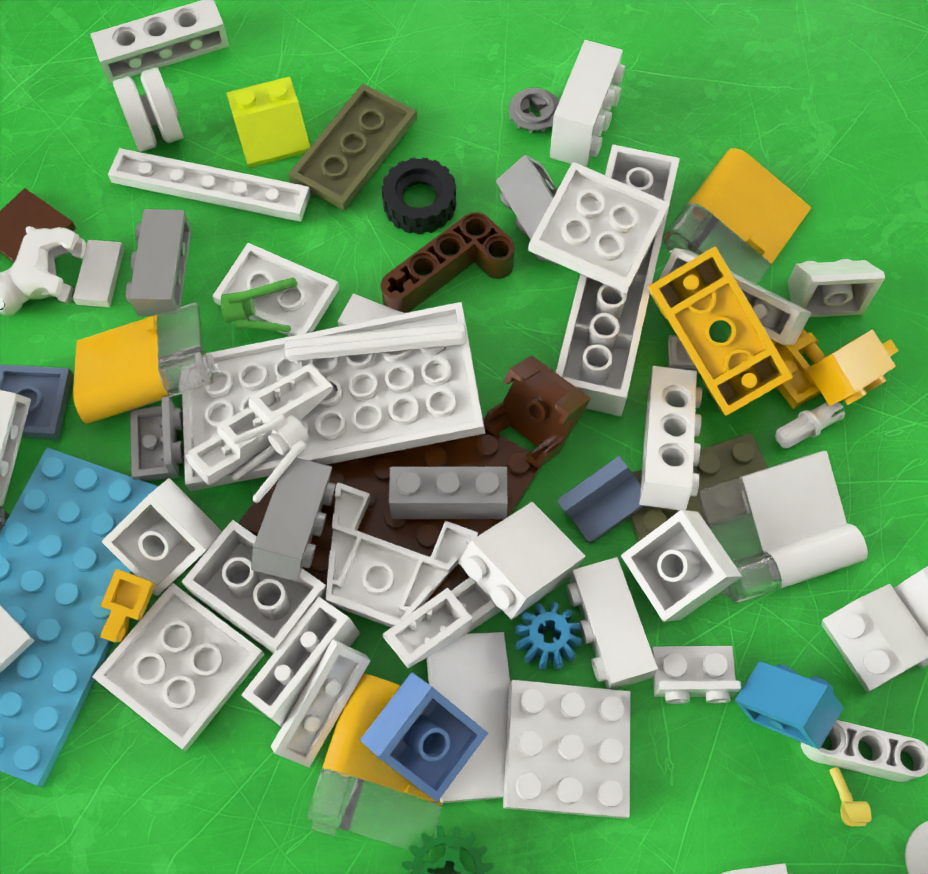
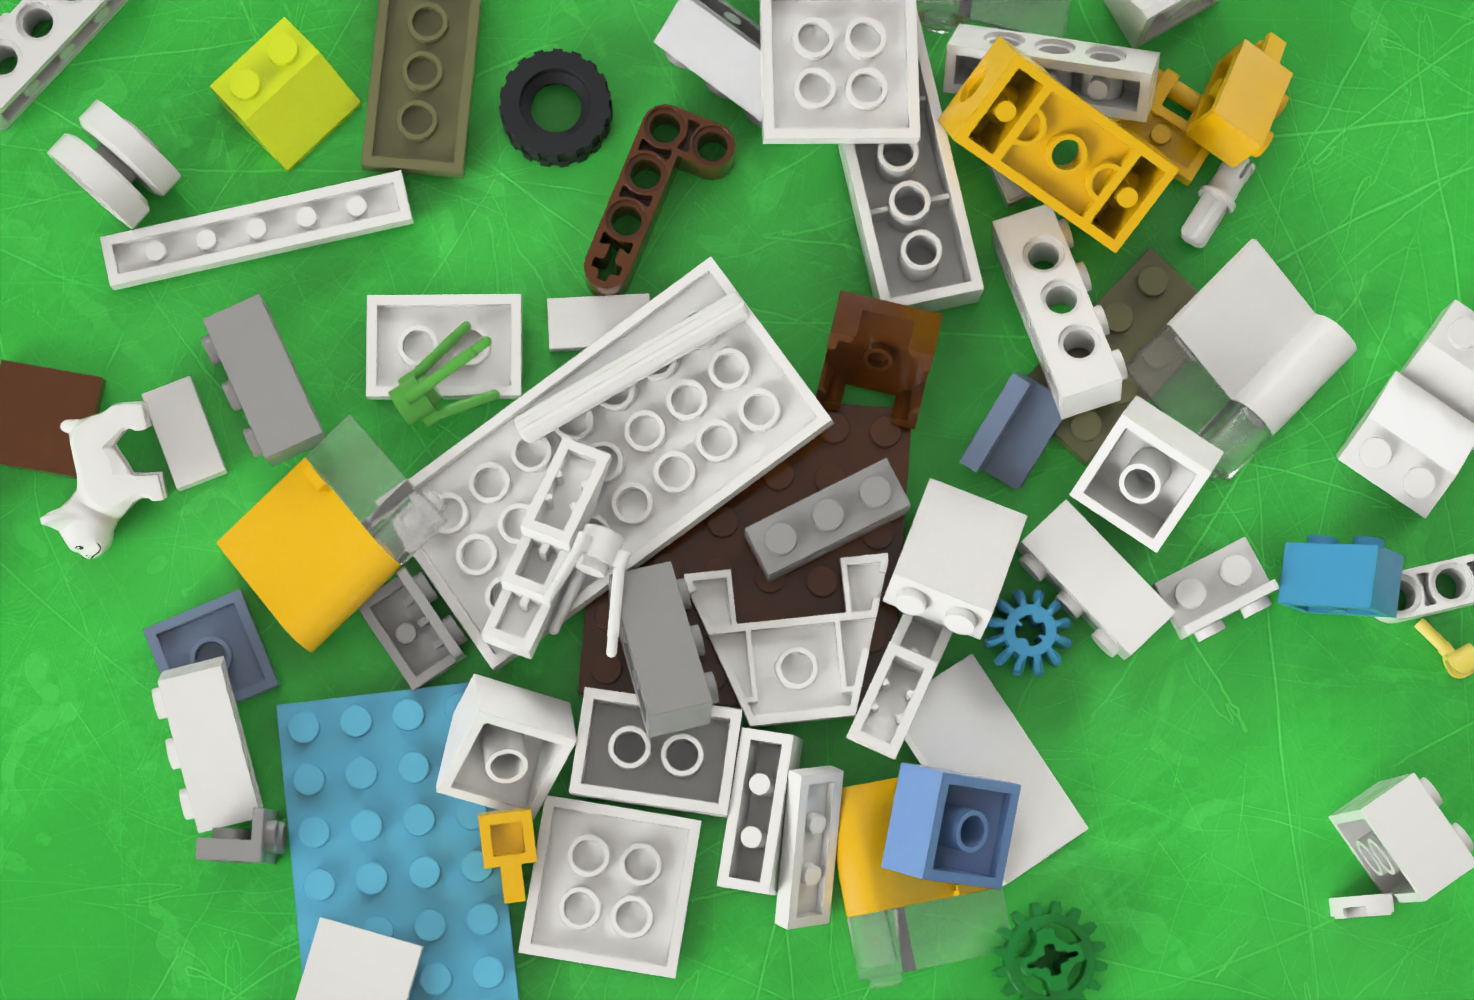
camera: 30 degrees left, 15 degrees up
white plate [503,680,630,819] -> none

